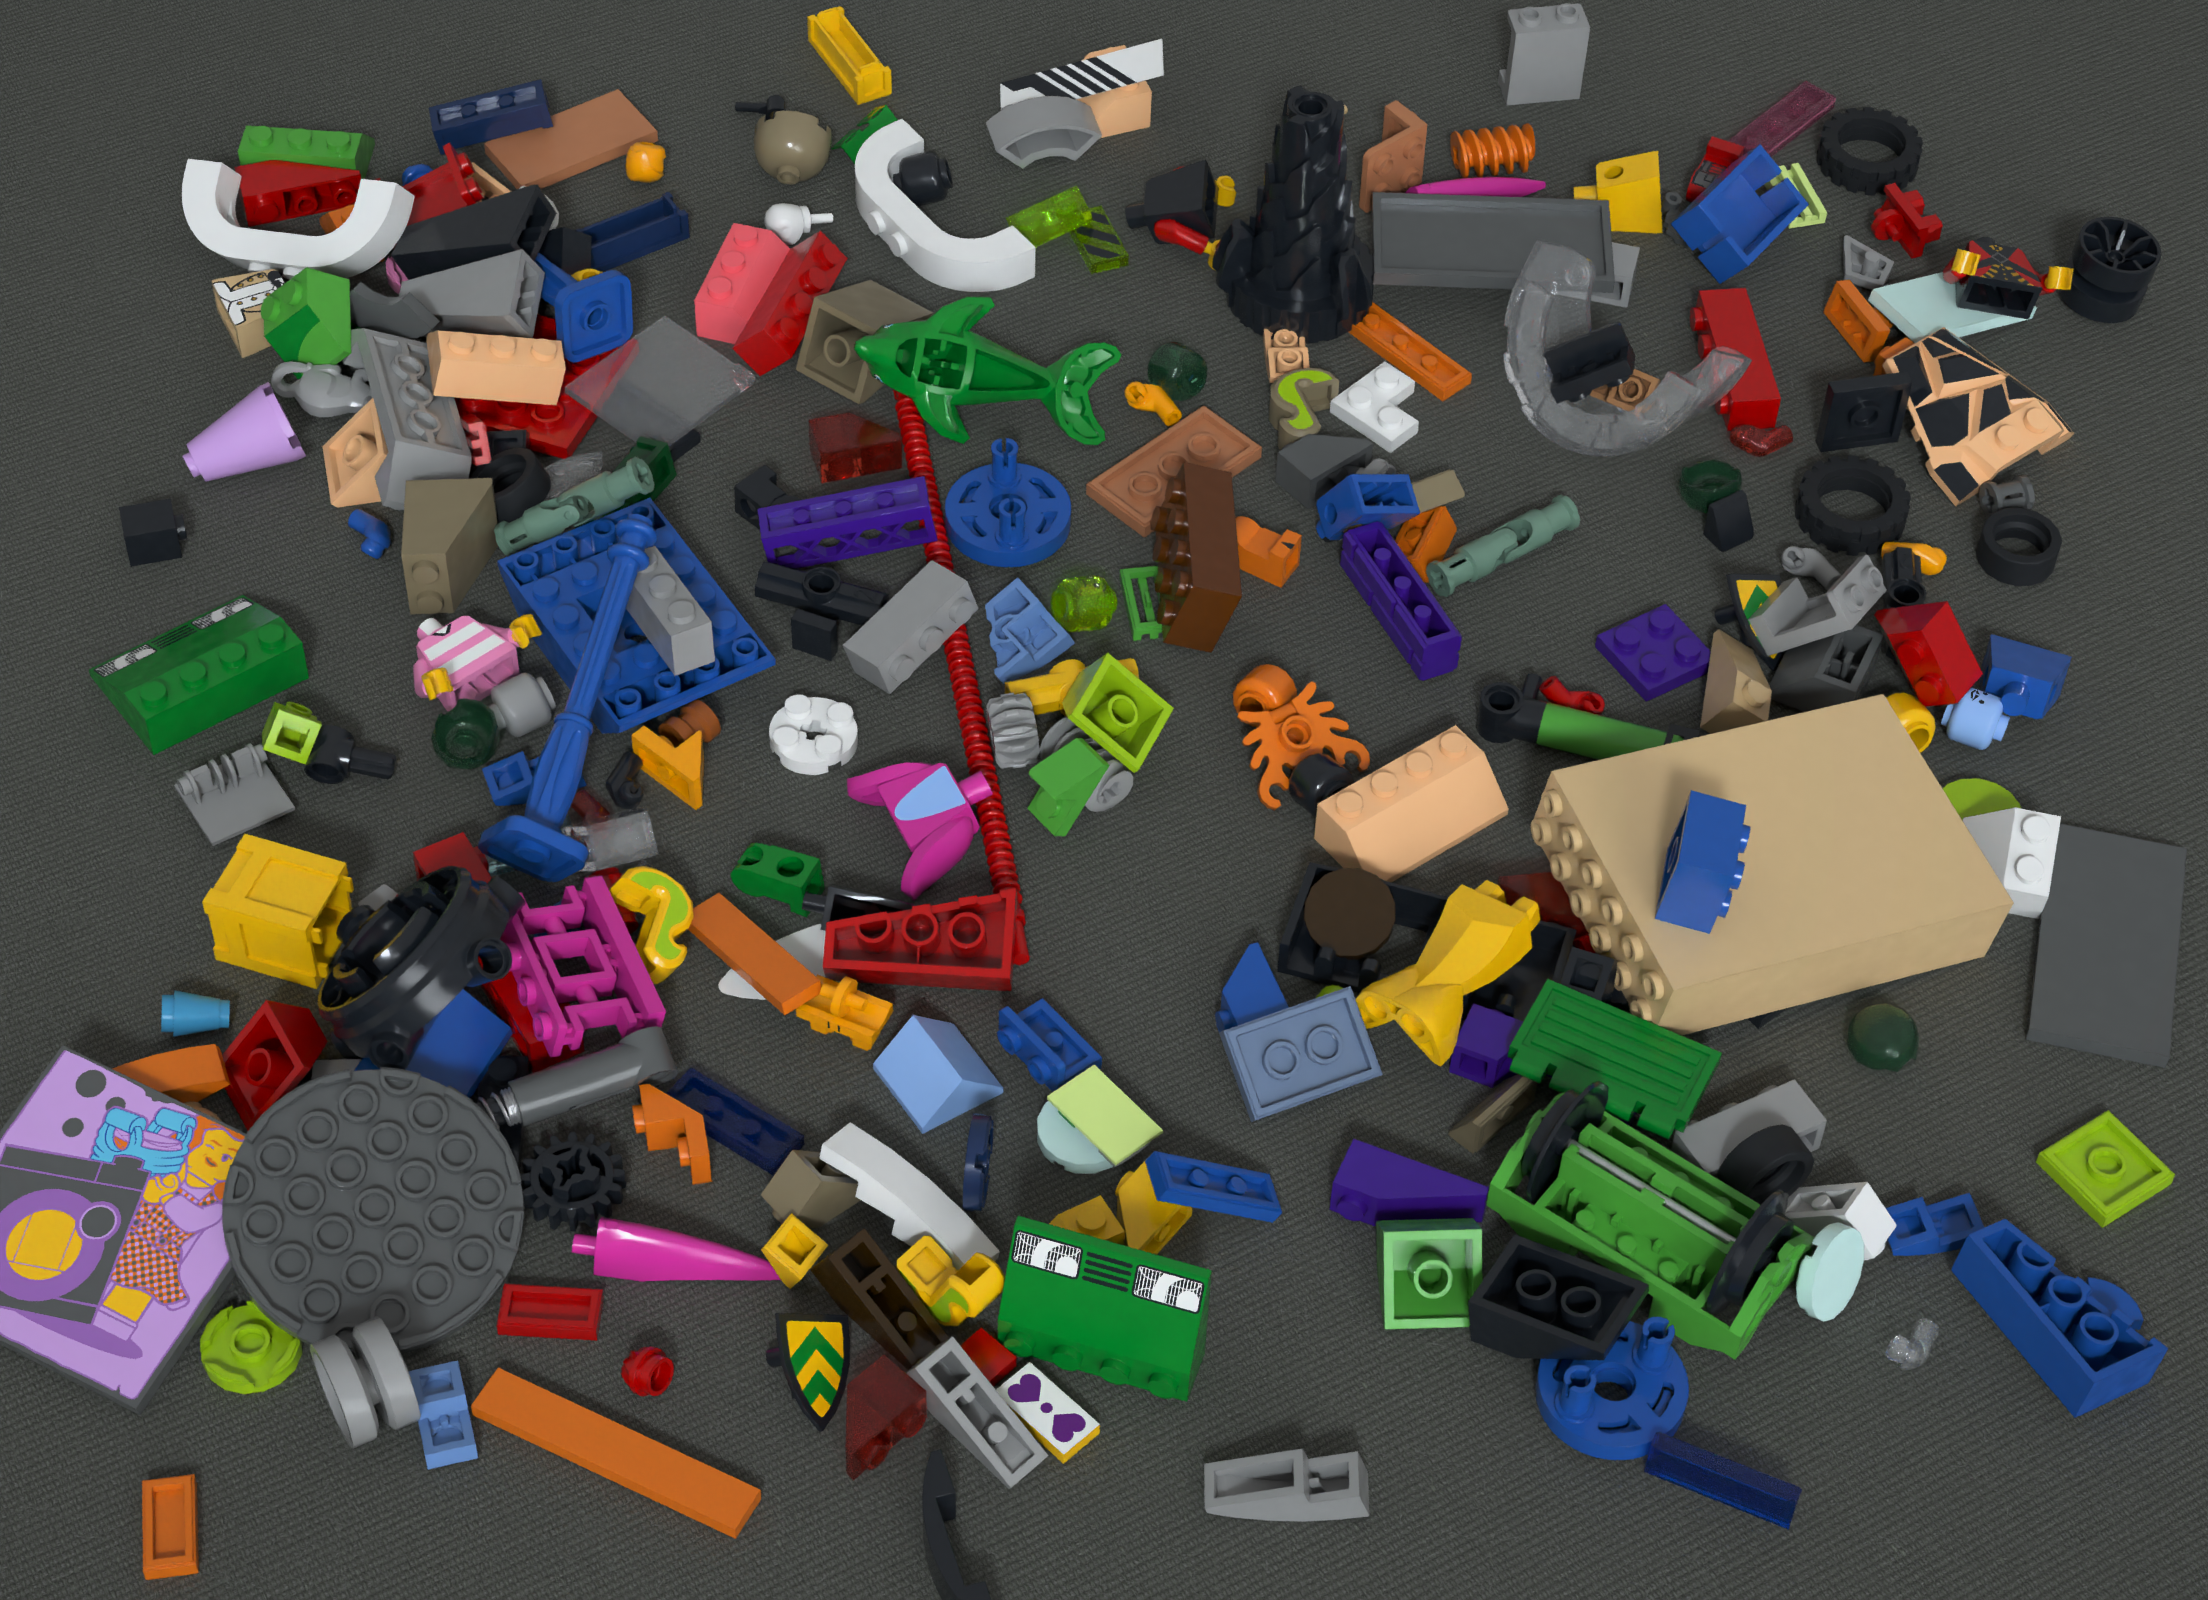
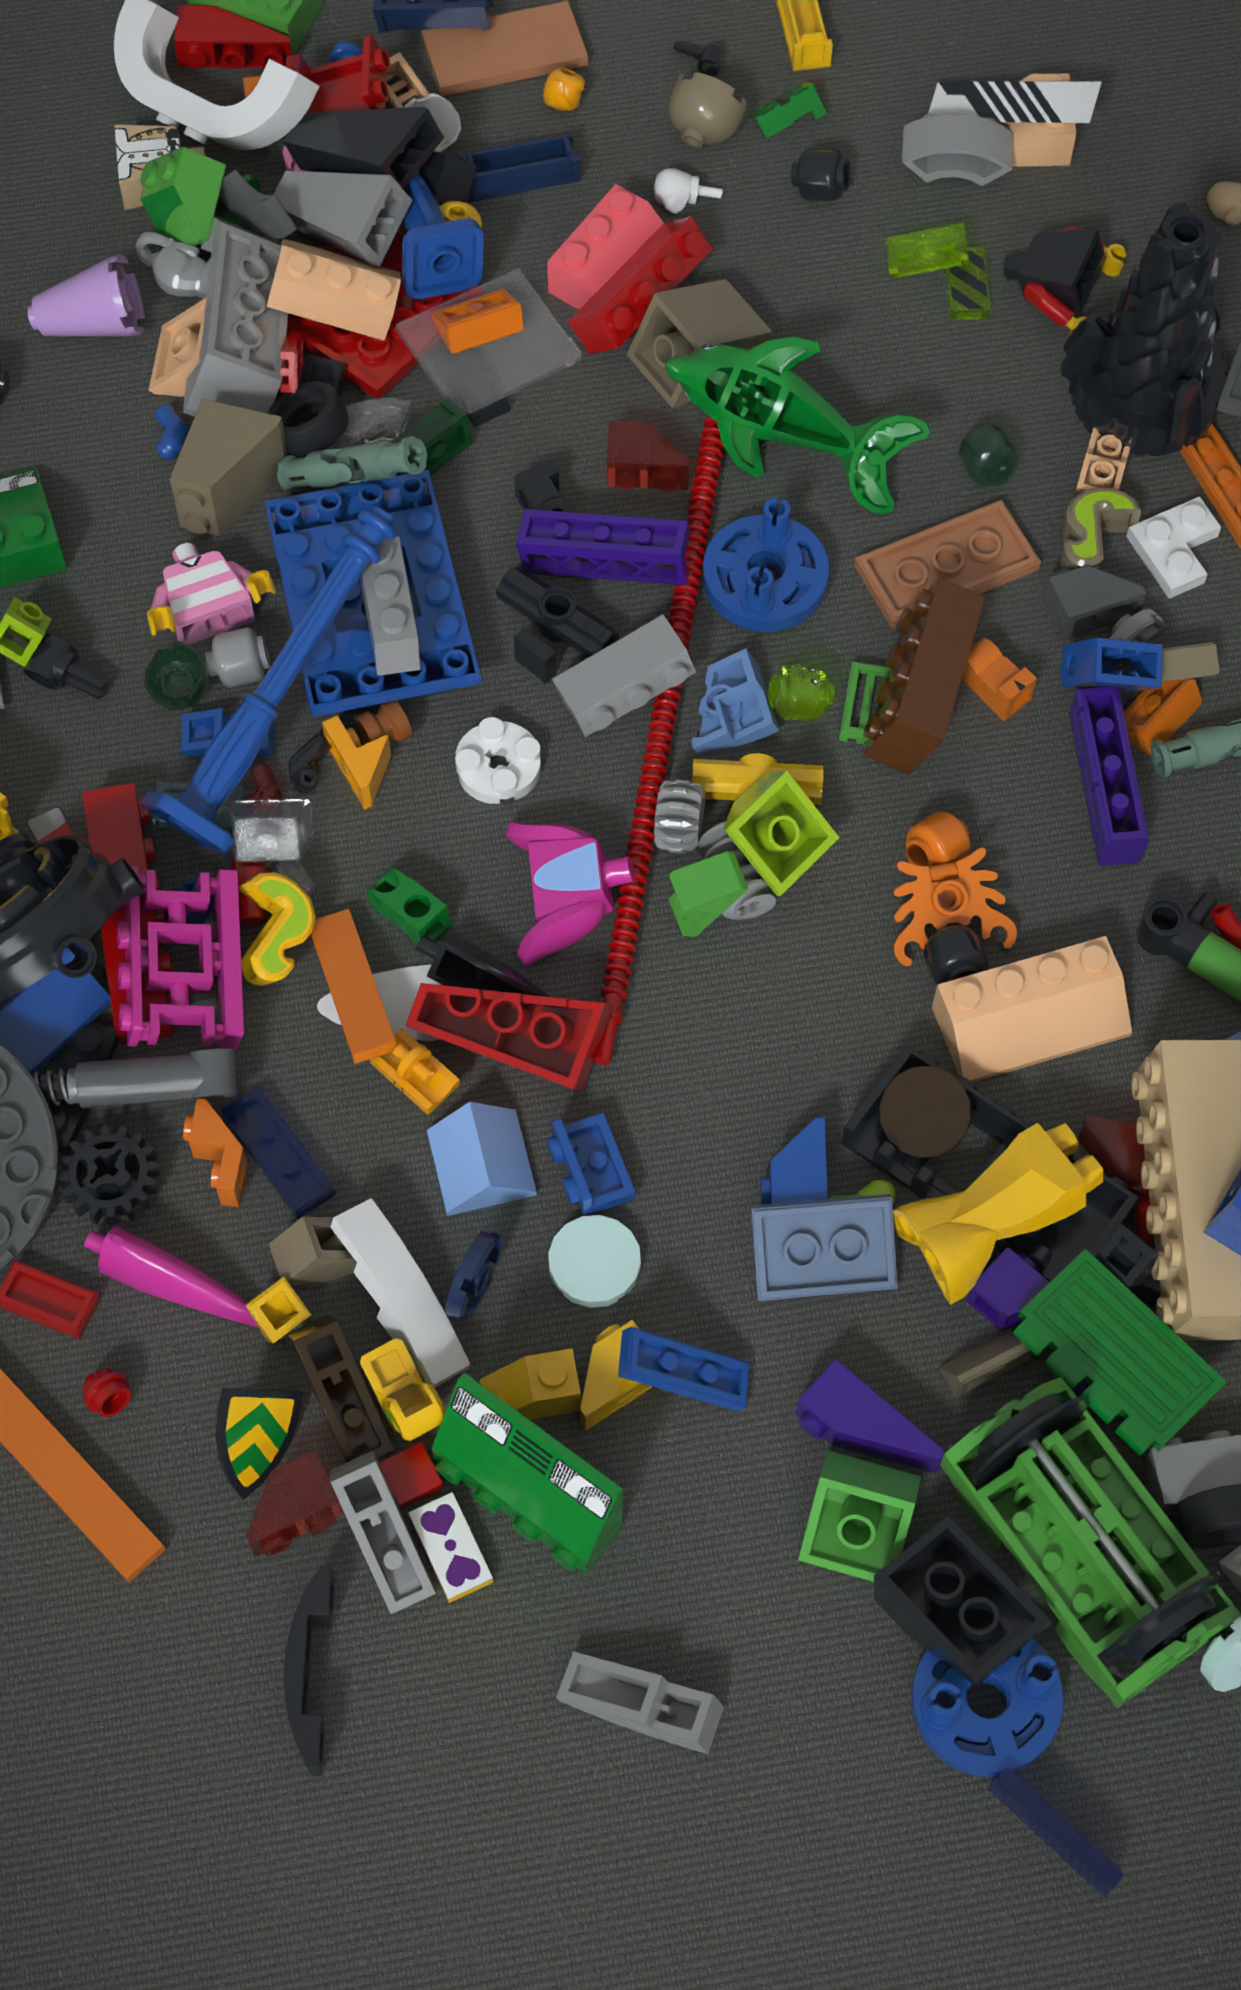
camera: 20 degrees right, 15 degrees up
white arch [855,119,1036,292] -> none
yellowish green piece [1047,1065,1163,1167] -> none
light orange arm [1124,381,1182,426] -> none
none -> orange slope [431,288,524,354]

